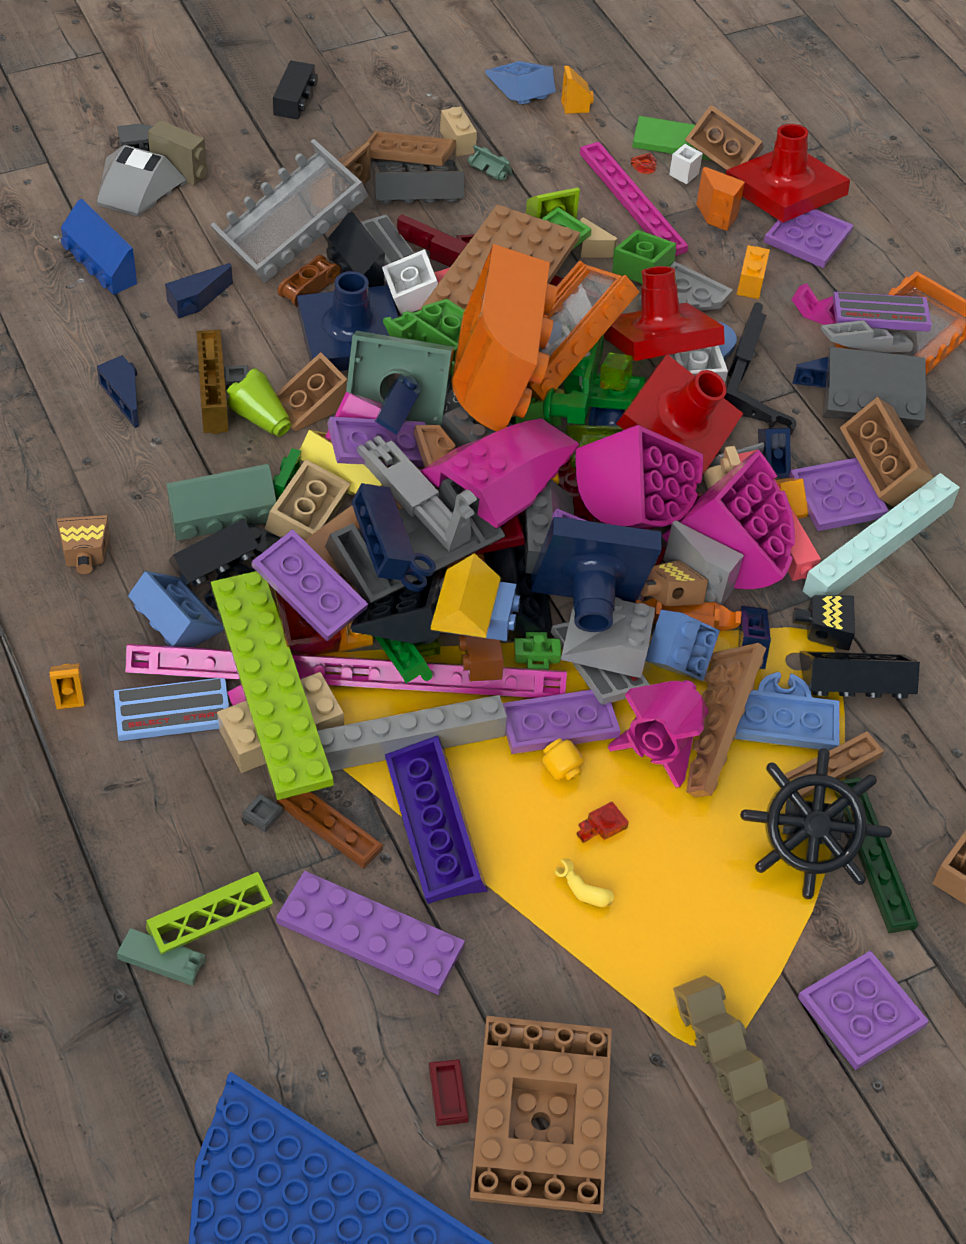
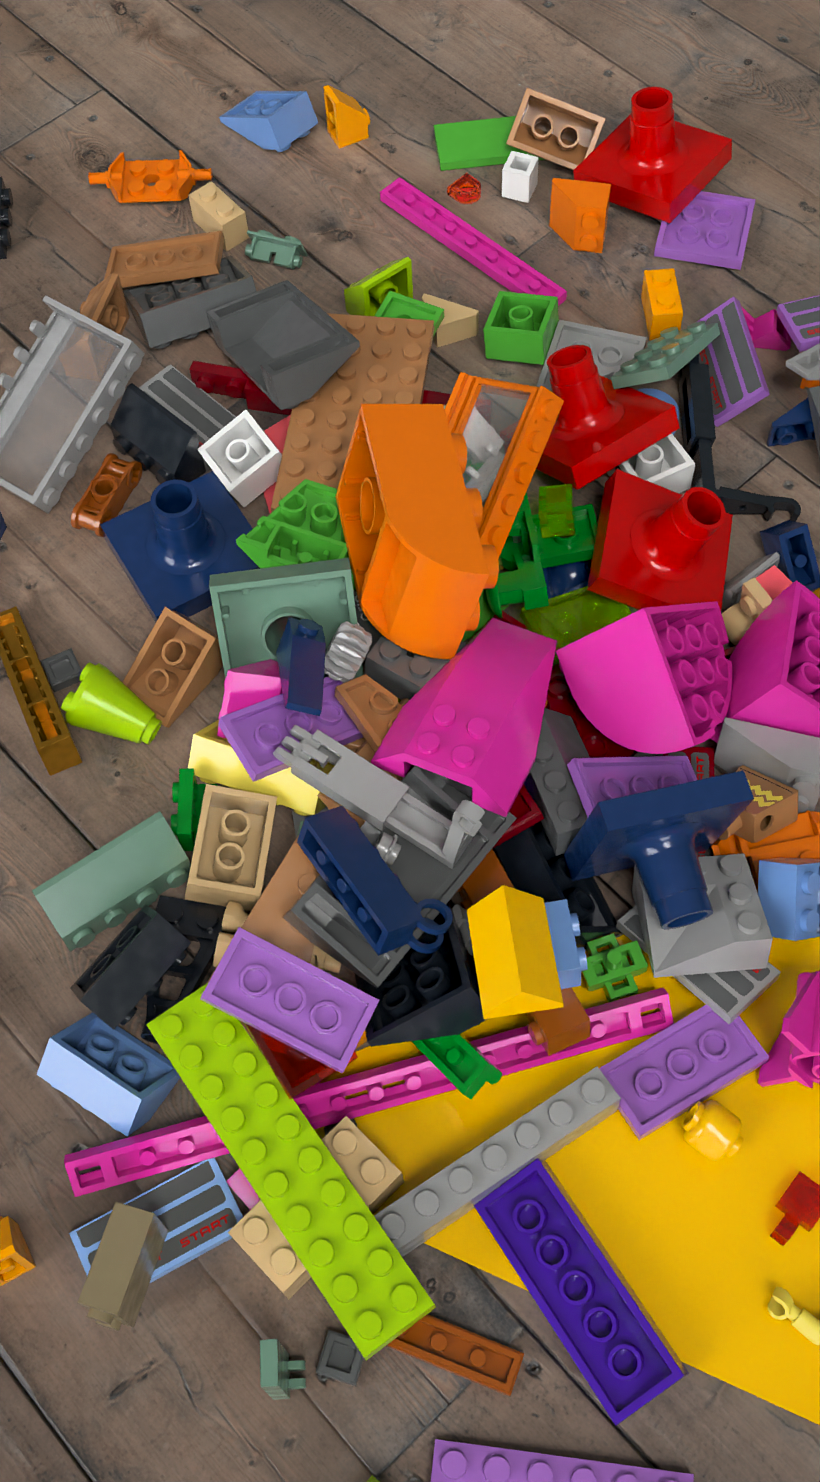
camera: 10 degrees left, 10 degrees up
none -> dark tan brick [78,1201,169,1331]
none -> orange plate [88,150,213,203]
none -> dark grey slope [206,280,360,410]
none -> sand green hinge [260,1339,306,1400]
none -> light grey gear [324,621,372,683]
none -> light grey plate [374,832,401,865]
none -> sand green plate [610,321,720,389]
none -> tile [695,297,770,427]

